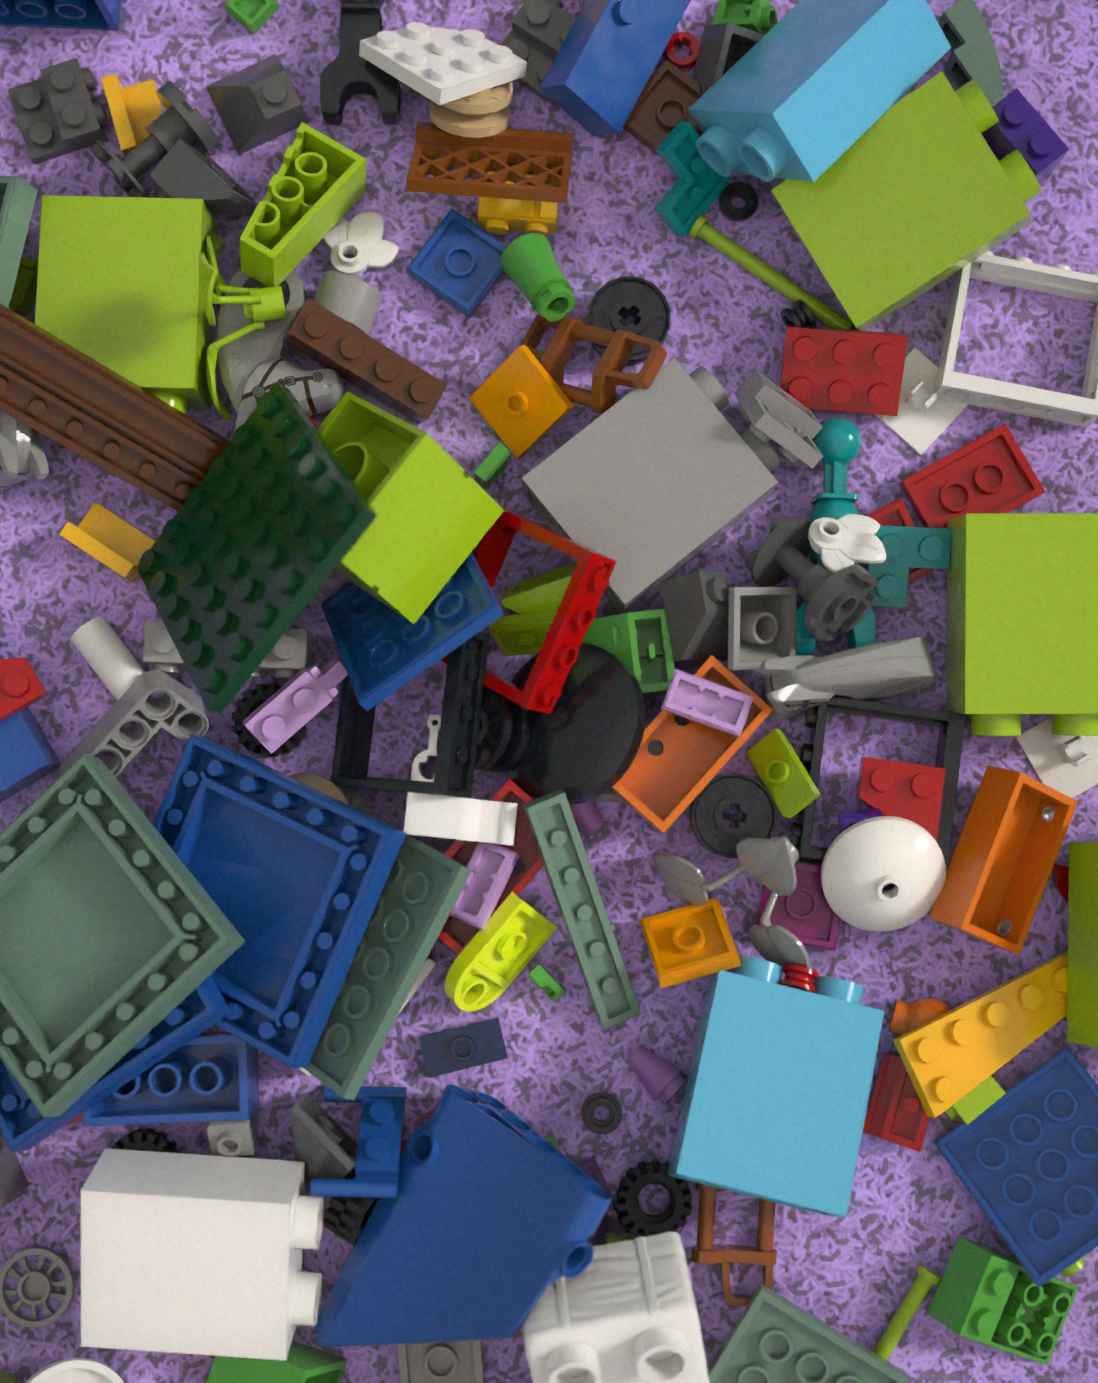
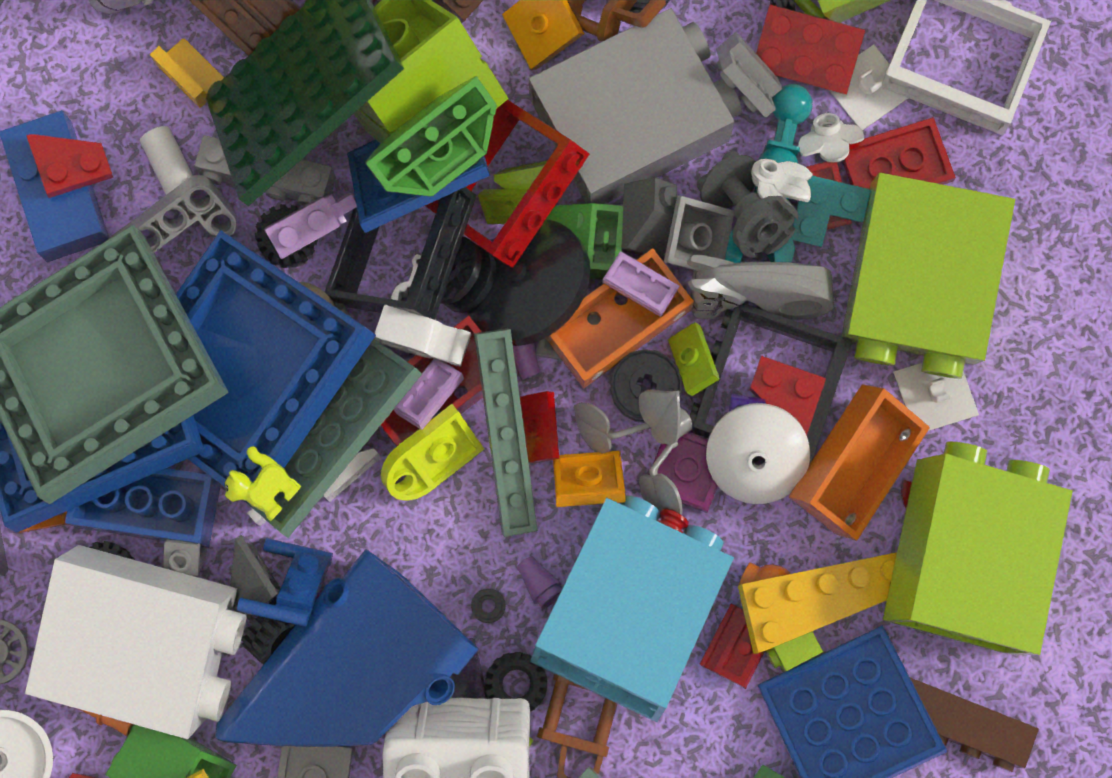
camera: 10 degrees right, 5 degrees down
dark blue plate [419,1017,508,1078] -> none
bright green tile [474,442,511,489] -> none
bright green tile [528,962,567,1001] -> none
none -> neon yellow animal [225,446,301,521]
none -> bright green wedge [365,76,497,197]
none -> red plate [520,391,559,464]
none -> white plate [798,113,864,163]

